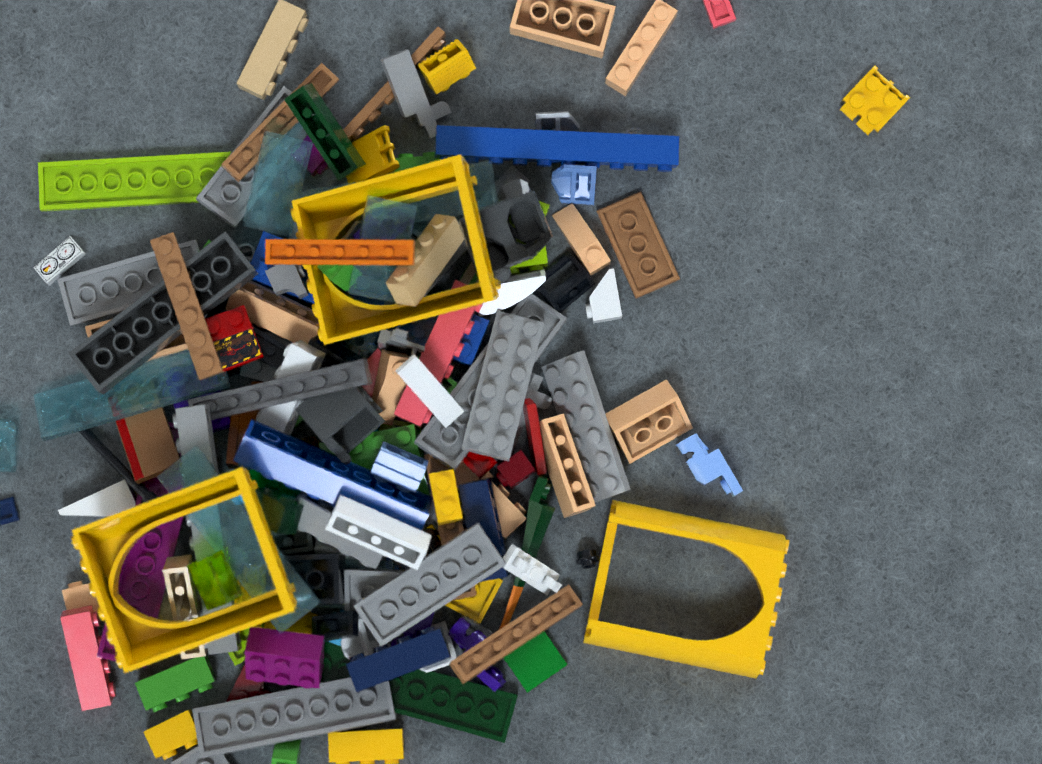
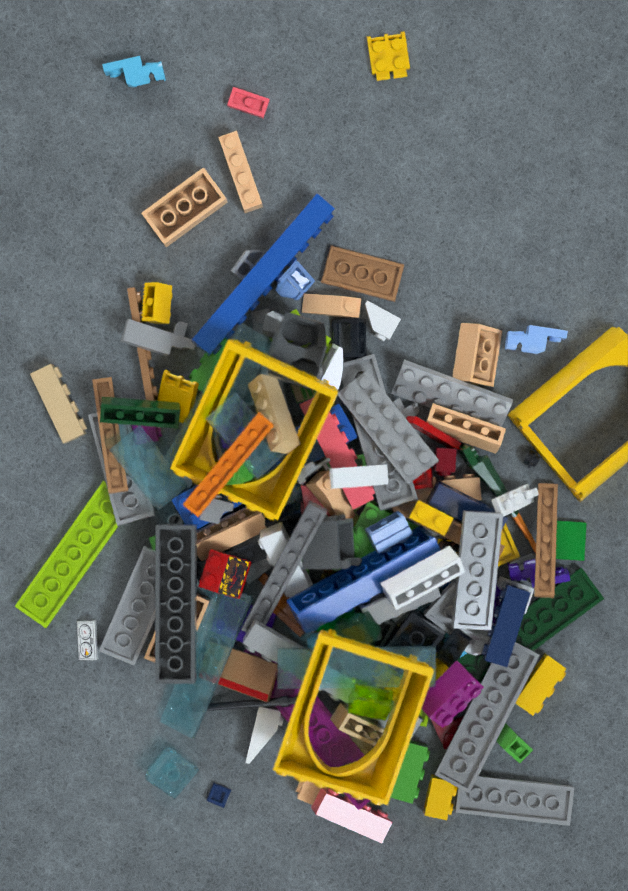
camera: 55 degrees left, 5 degrees up
medium nougat plate [150,232,224,381] -> none

